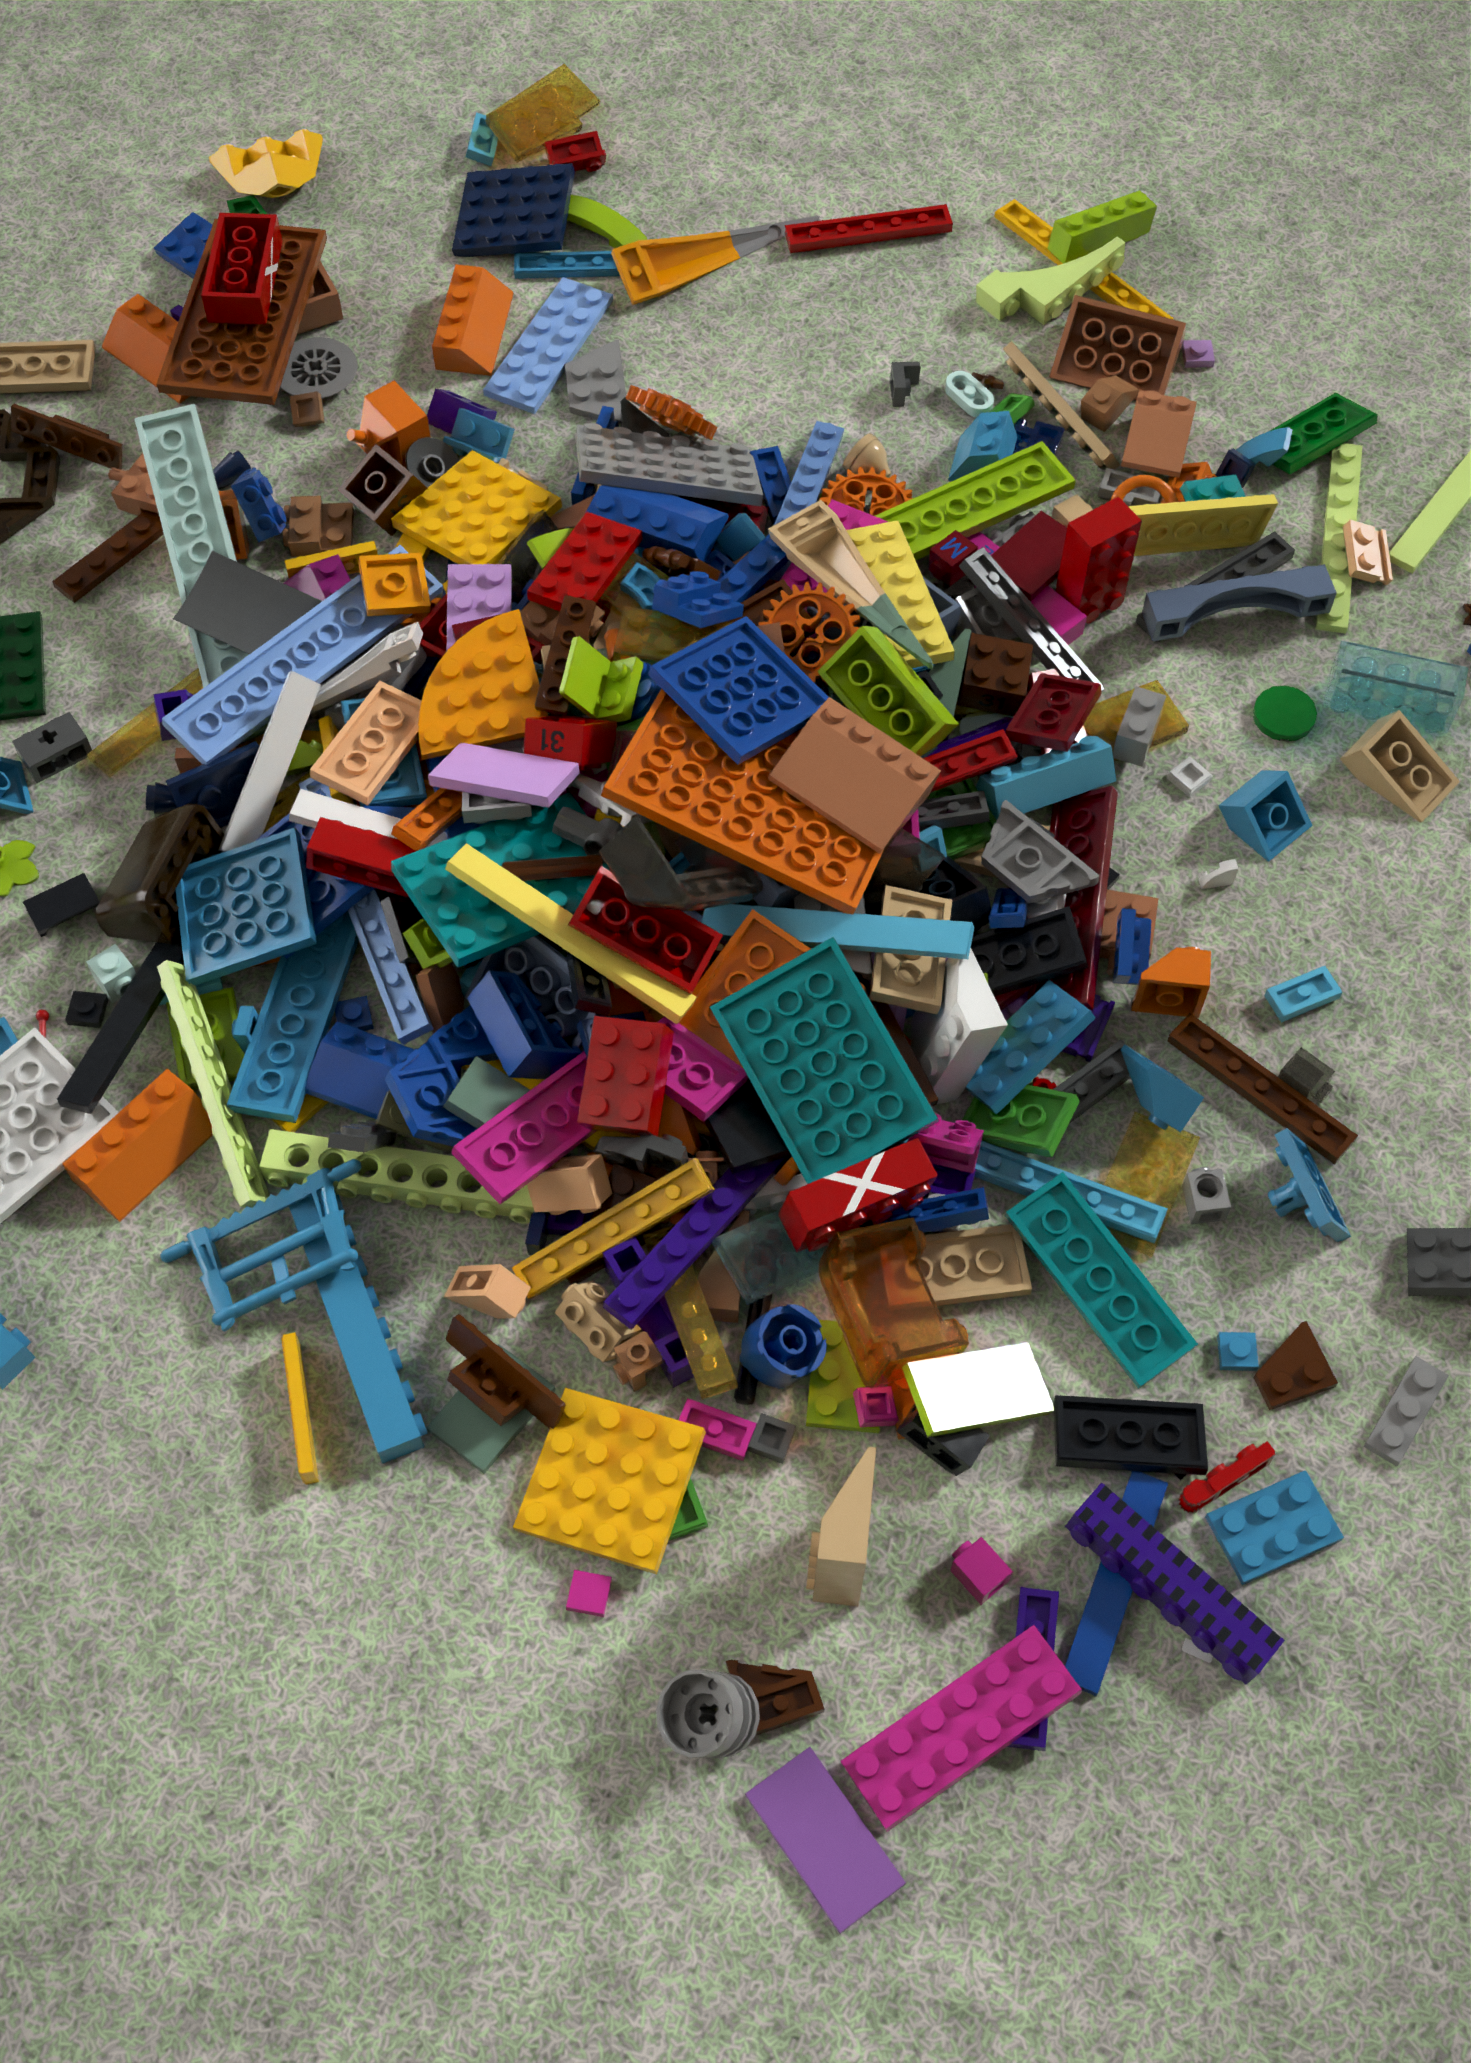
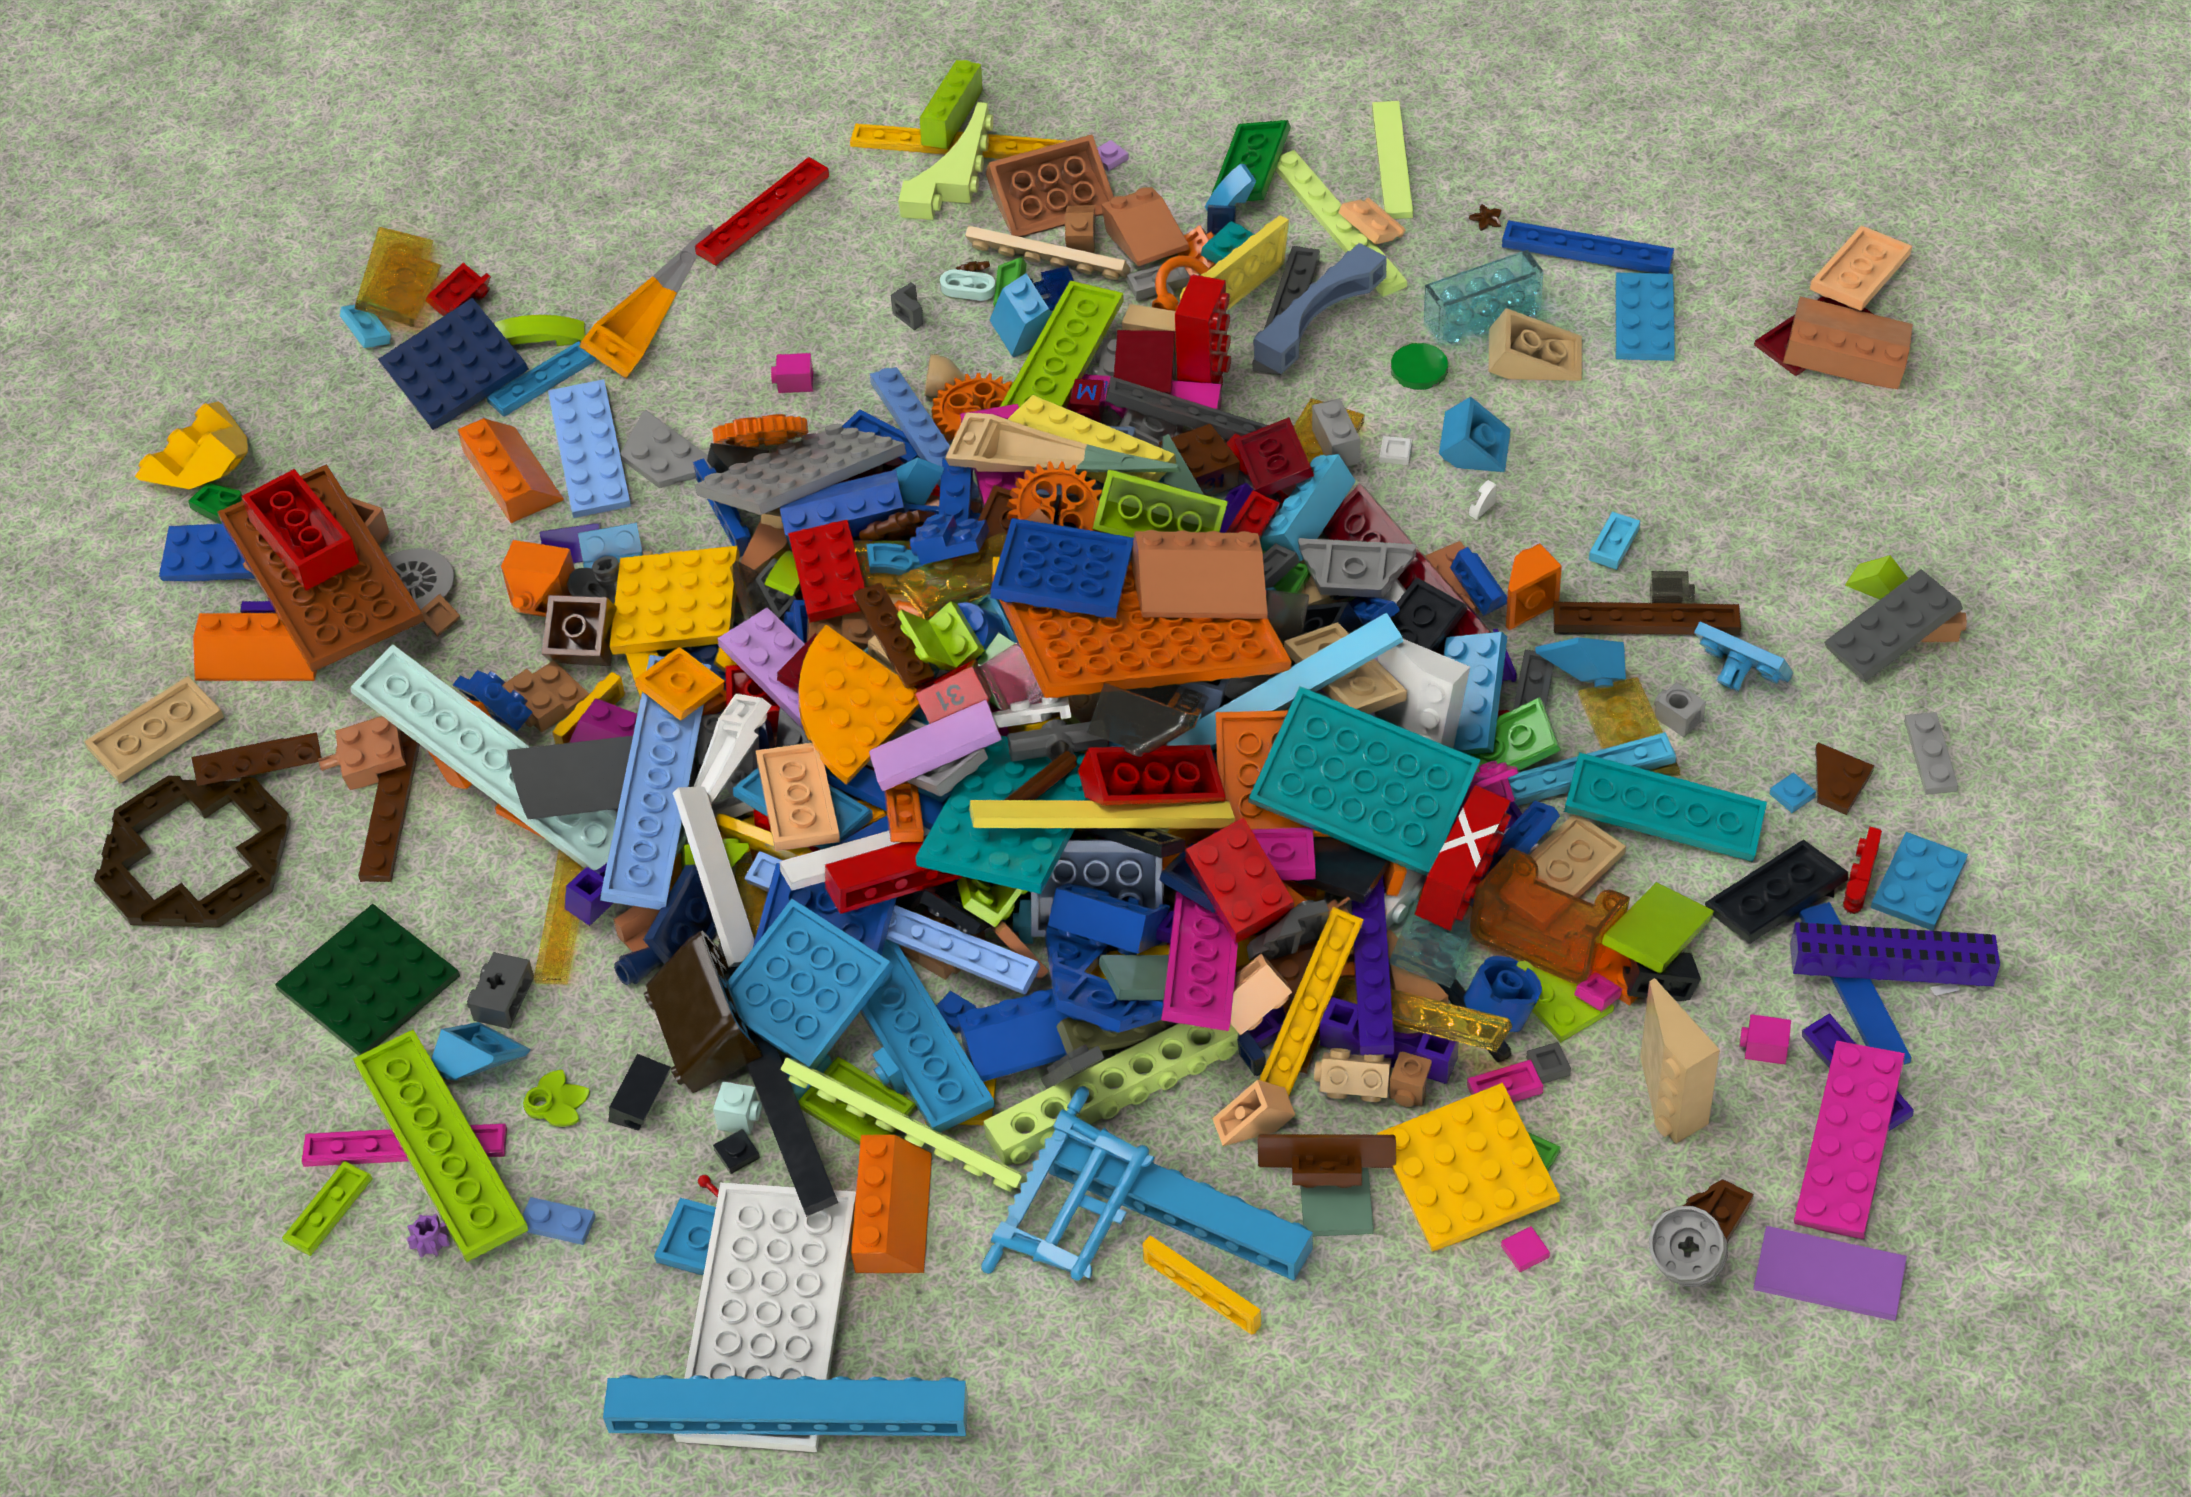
camera: 35 degrees left, 10 degrees down
none -> dark grey bush [592,556,619,585]
none -> dark pink brick [771,353,814,393]

